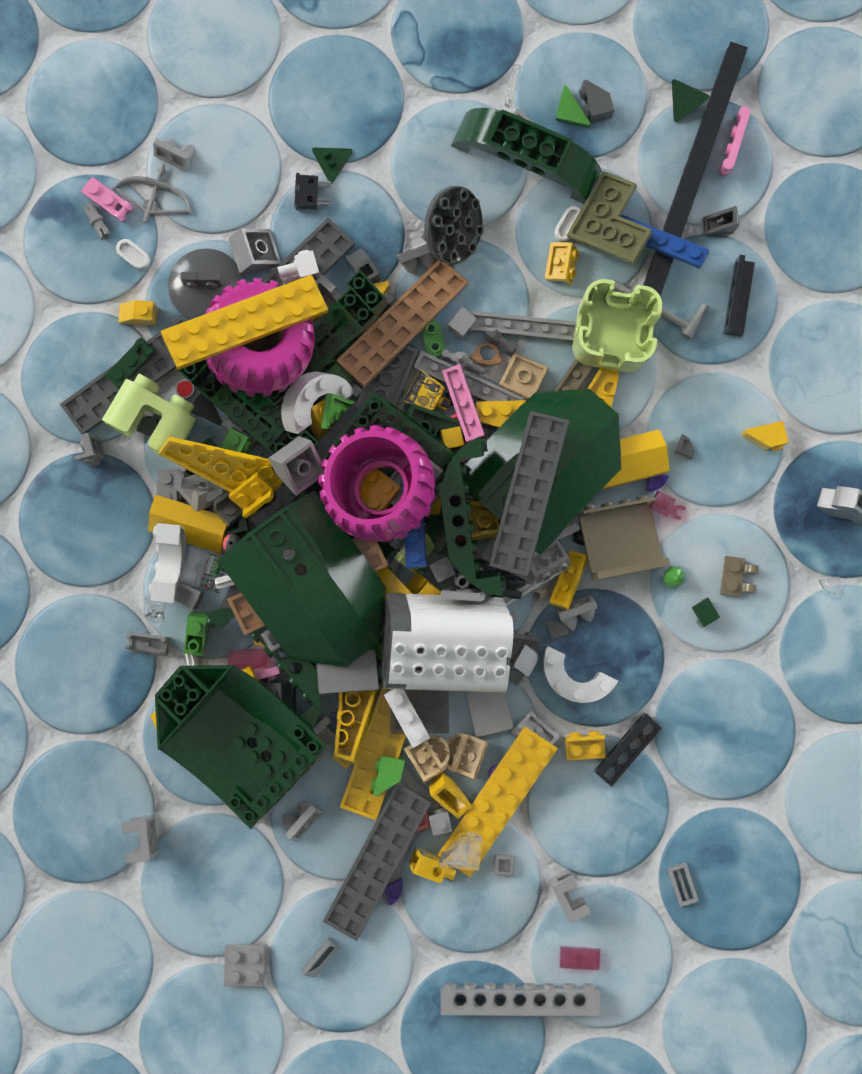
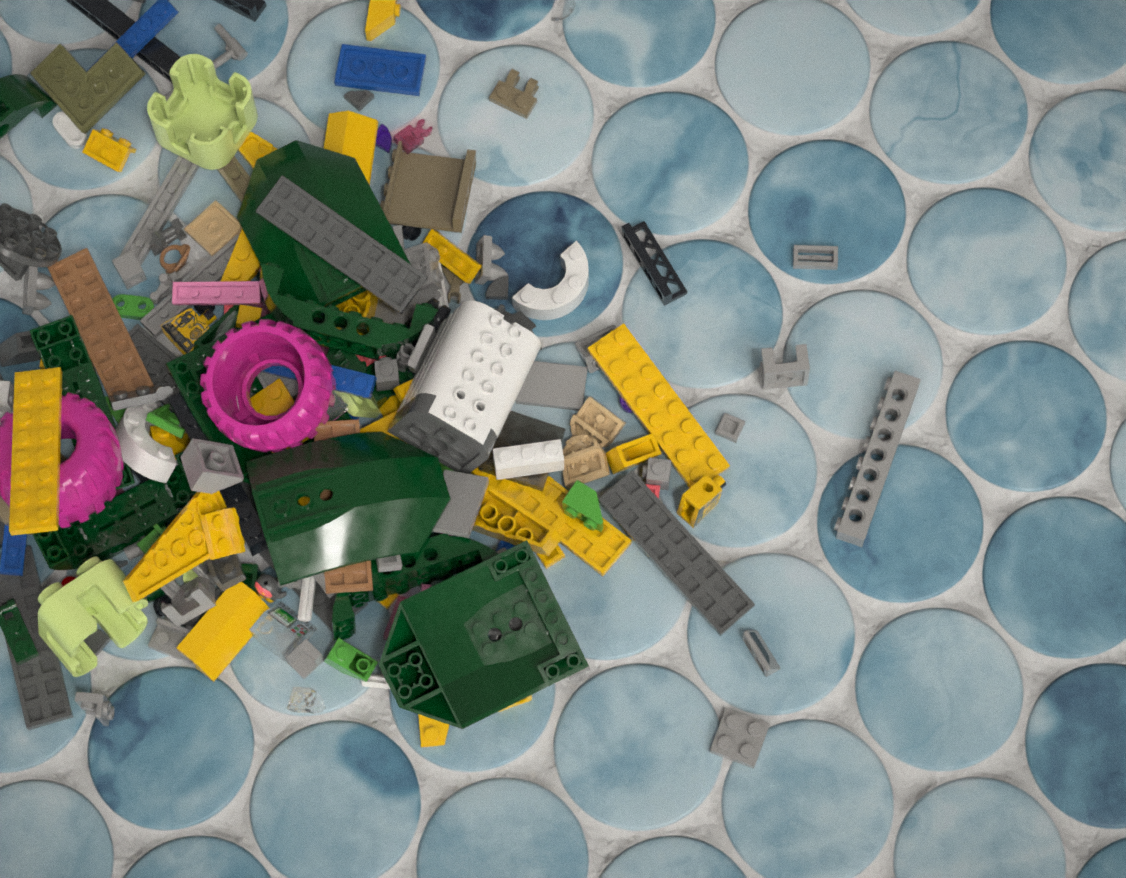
camera: 70 degrees left, 15 degrees down
light grey panel [122,815,159,864] -> none
light grey hinge [126,632,170,656] -> none
white brick [148,523,186,603] -> none
light grey tile [282,802,323,842] -> none
dark purple tile [384,878,403,905] -> none
clear slope [439,832,482,870] -> none
clear pink plate [559,946,600,970] -> none
yellow bracket [564,731,606,761] -> none
bright green piece [663,566,685,588] -> none
dark green panel [692,598,720,628] -> none
none -> dark grey hinge [108,380,174,411]
none -> blue plate [334,44,427,96]

